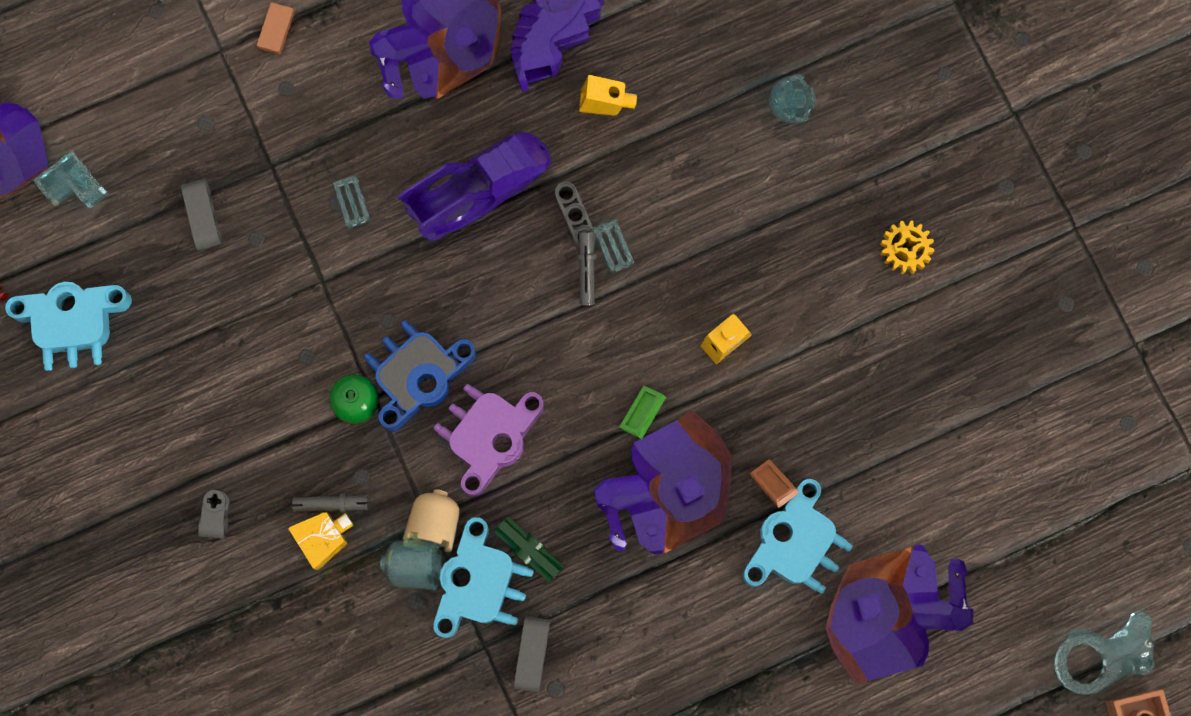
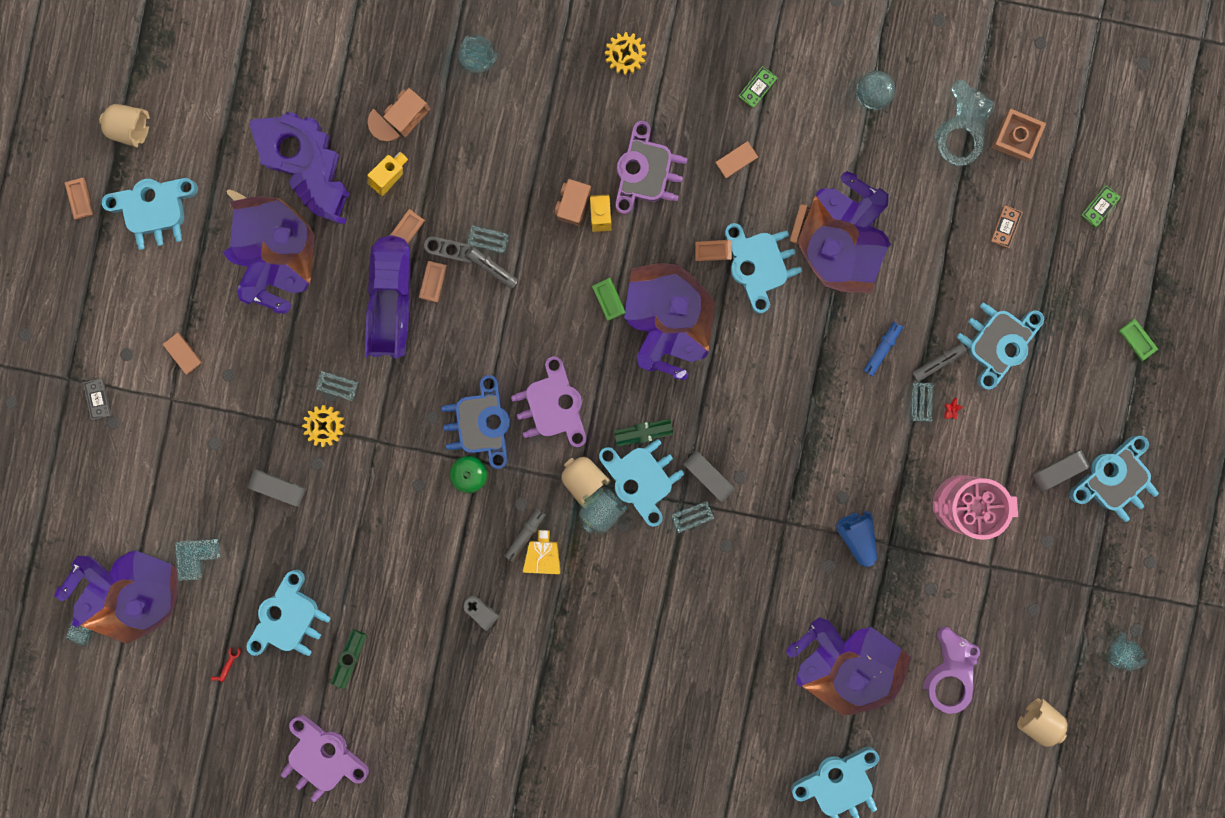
camera: 55 degrees left, 10 degrees up
none -> yellow gear [302,405,345,447]
none -> dark green piece [330,629,367,689]
none -> nougat tile [368,109,401,142]
none -> nougat brick [383,88,430,137]
none -> nougat tile [391,209,425,244]
none -> nougat tile [419,261,447,303]
none -> nougat brick [555,179,591,227]
none -> piece [616,121,687,215]
none -> clear light blue tile [672,501,714,533]
none -> nougat tile [715,141,758,179]
none -> tile [738,66,777,108]
none -> nougat tile [790,204,810,245]
none -> clear light blue cylinder [856,71,895,110]

